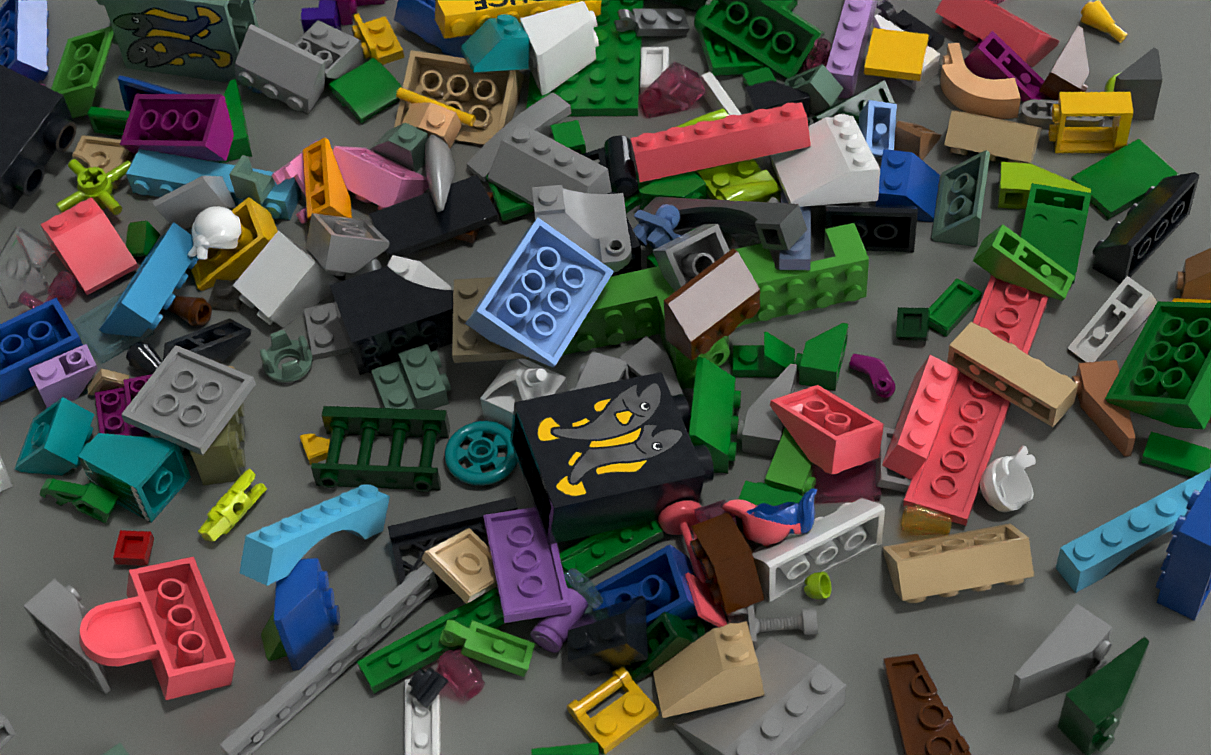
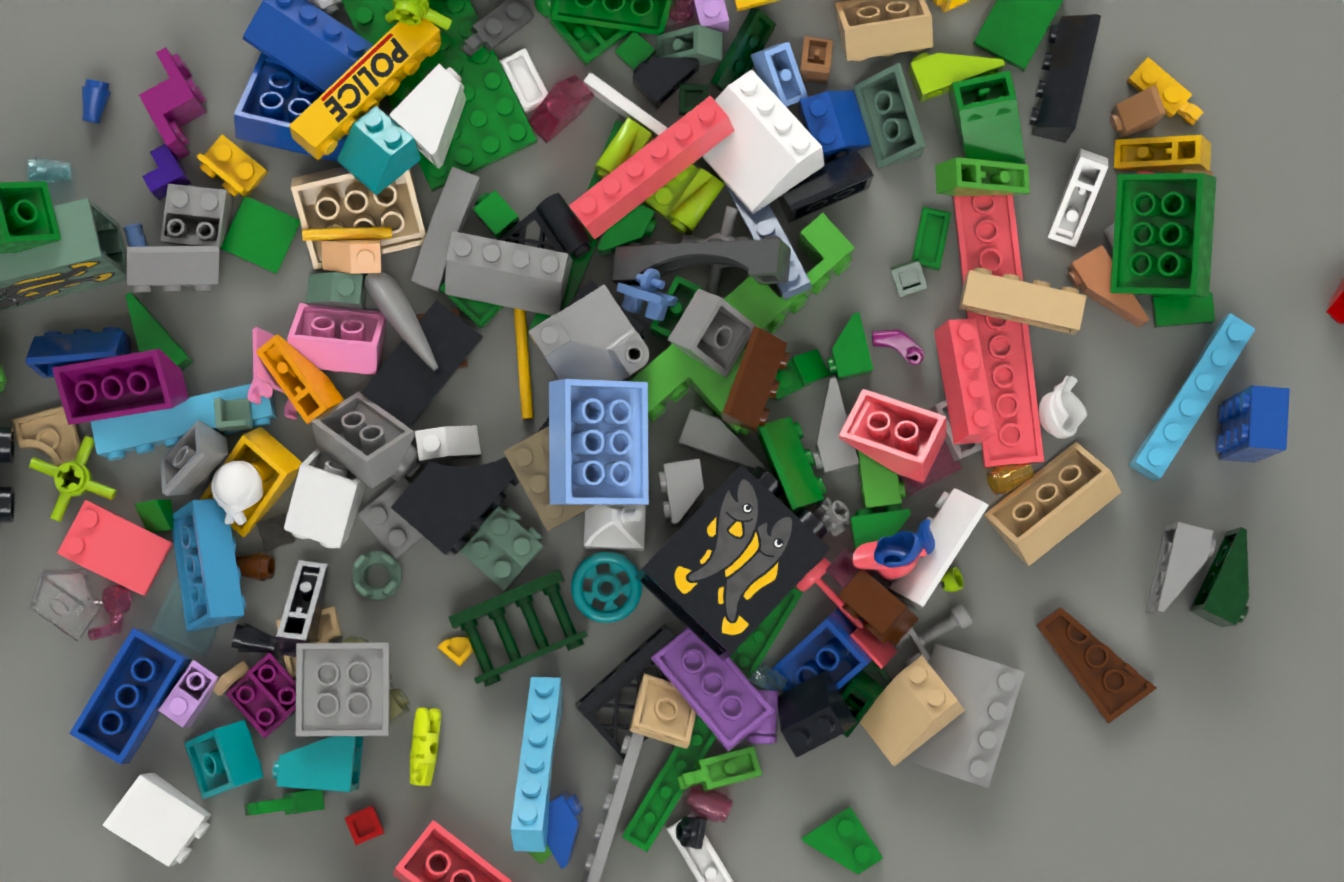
camera: 30 degrees left, 30 degrees up
green tile [87,106,130,136] -> none
yellow plate [566,667,659,755] -> none
none -> light grey gear [813,498,850,537]

